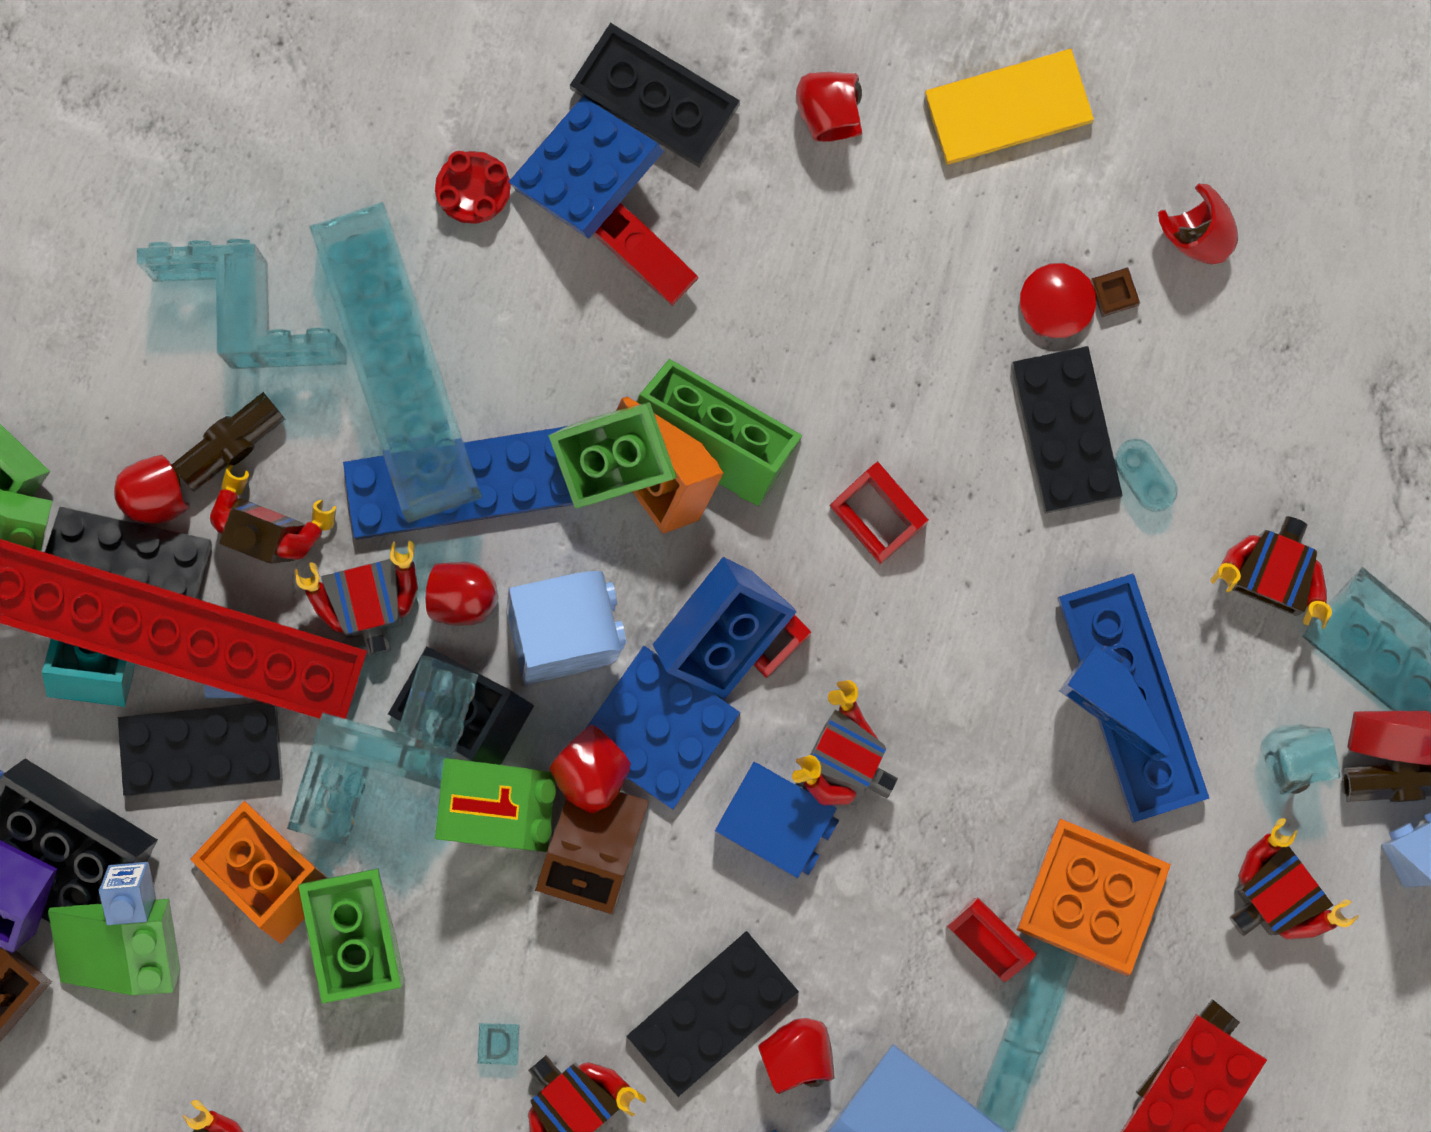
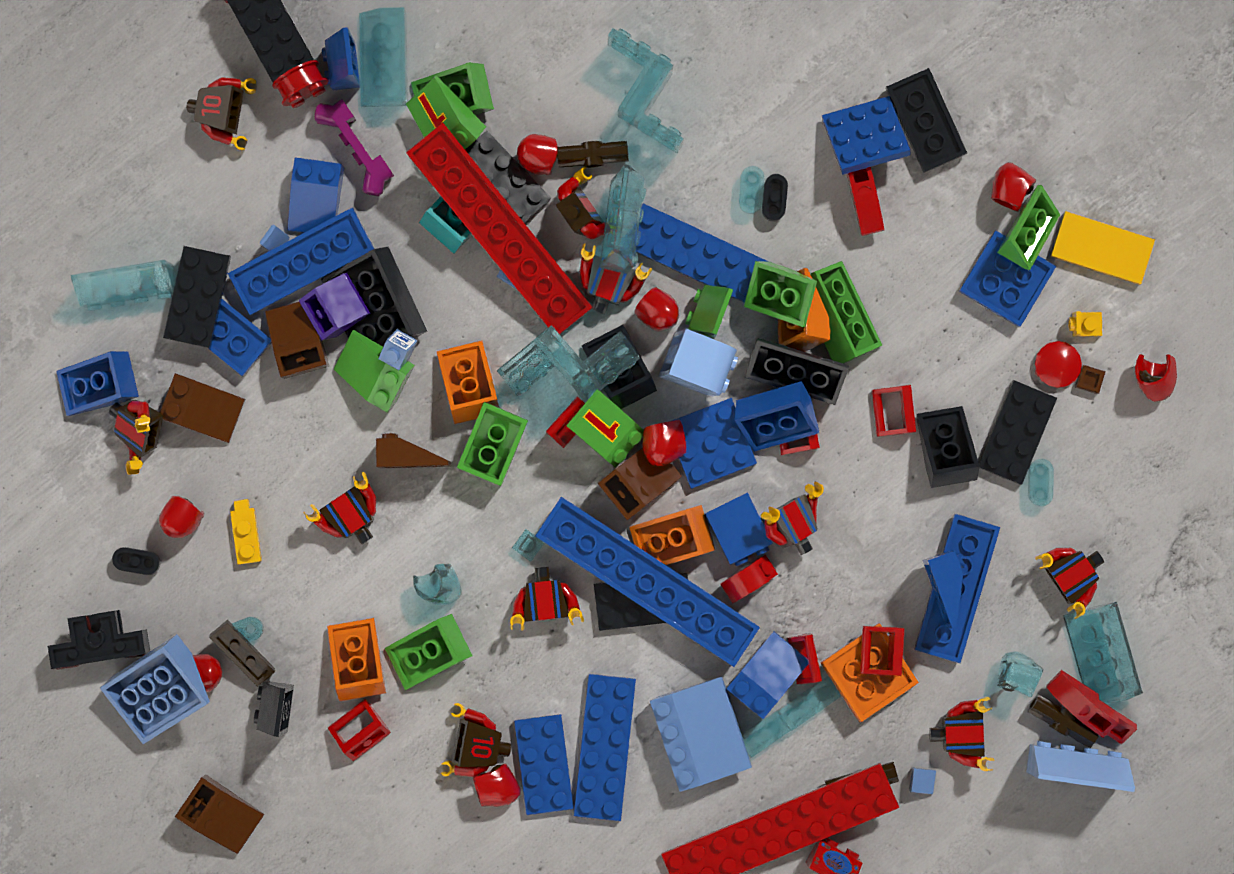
camera: 30 degrees right, 5 degrees up
black plate [118,702,283,796] -> none
clear light blue brick [309,202,483,523] -> none
red dish [435,151,511,224] -> none
red piece [758,1018,835,1094] -> none
none -> reddish brown slope [376,433,451,468]
none -> blue plate [535,497,760,667]
none -> red tile [545,396,585,448]
none -> clear light blue slope [600,164,646,274]
none -> orange slope [629,505,715,565]
none -> bright green slope [685,285,733,339]
none -> red brick [720,554,778,604]
none -> slope [727,631,809,719]
none -> clear light blue plate [739,166,764,214]
none -> black slope [745,338,849,405]
none -> black plate [762,174,788,222]
none -> red tile [860,626,904,677]
none -> medium blue slope [909,767,936,794]
none -> black slope [916,406,980,488]
none -> blue plate [959,230,1057,327]
none -> bright green slope [997,185,1060,270]
none -> yellow bracket [1068,311,1102,337]

